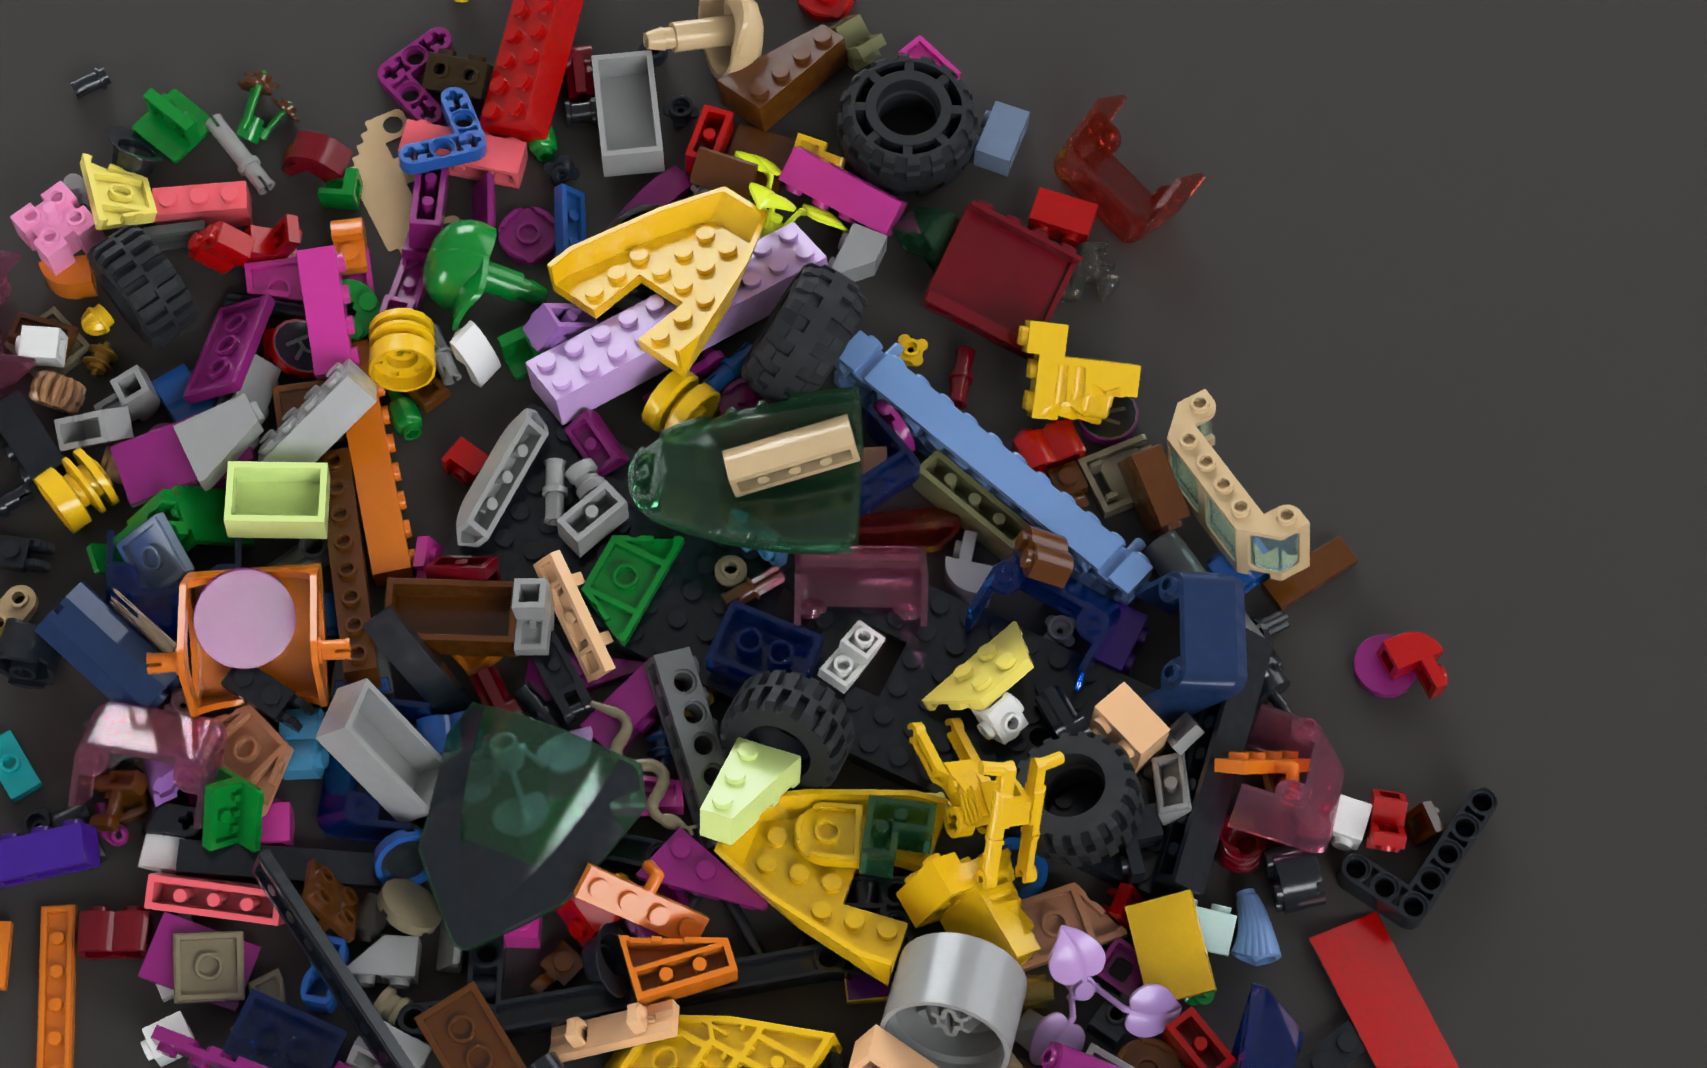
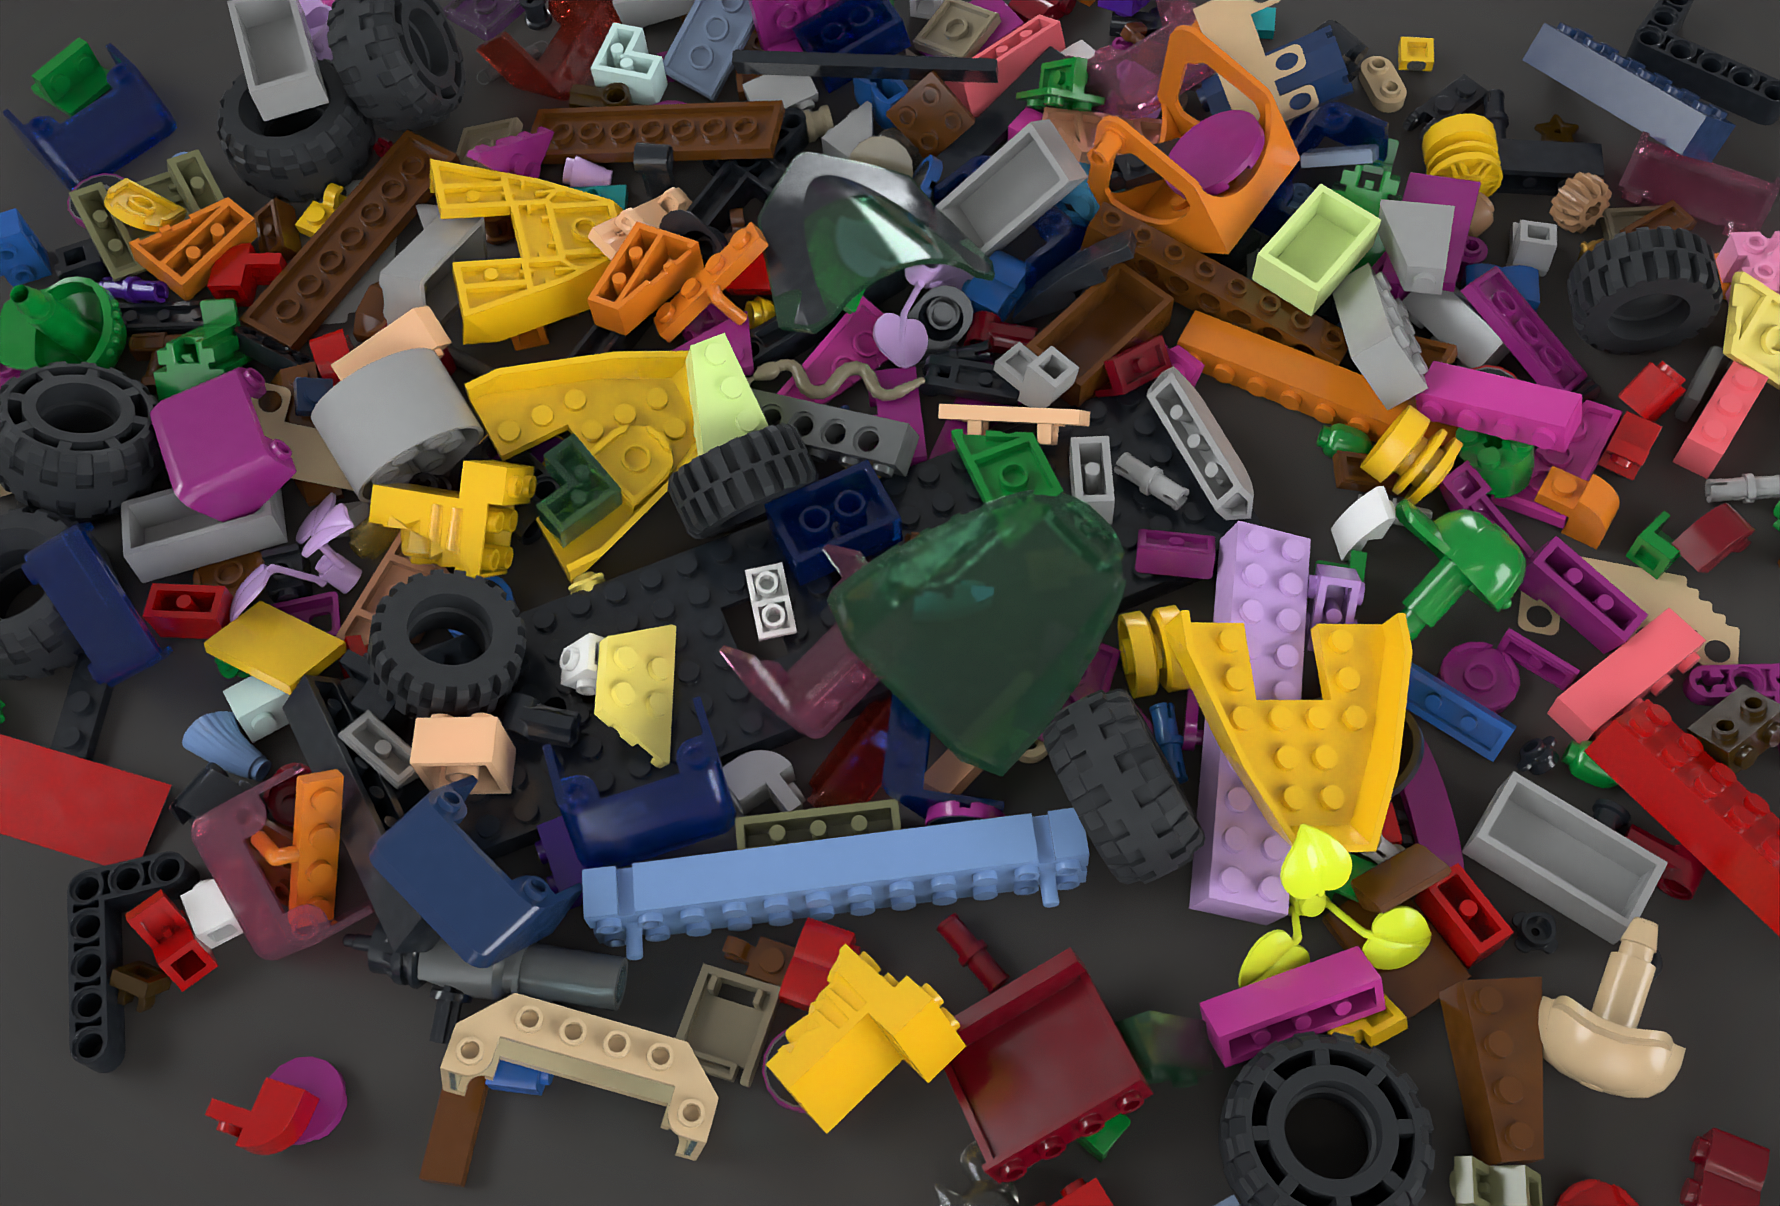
camera: 140 degrees right, 5 degrees down
white brick [15,325,68,367] -> none
light grey brick [54,406,134,451] -> none
blue beam [399,87,487,175] -> none
red brick [441,436,488,485] -> none
light grey wheel [565,458,605,500] -> none
tan brick [722,414,861,498] -> none
light grey slope [828,223,888,282] -> none
yellow plate [898,334,928,367] -> none
yellow piece [907,717,1065,889] -> none
reddish brown brick [1015,525,1074,588] -> none
reddish brown brick [1117,443,1190,536] -> none
light grey tile [1167,711,1205,756] -> none

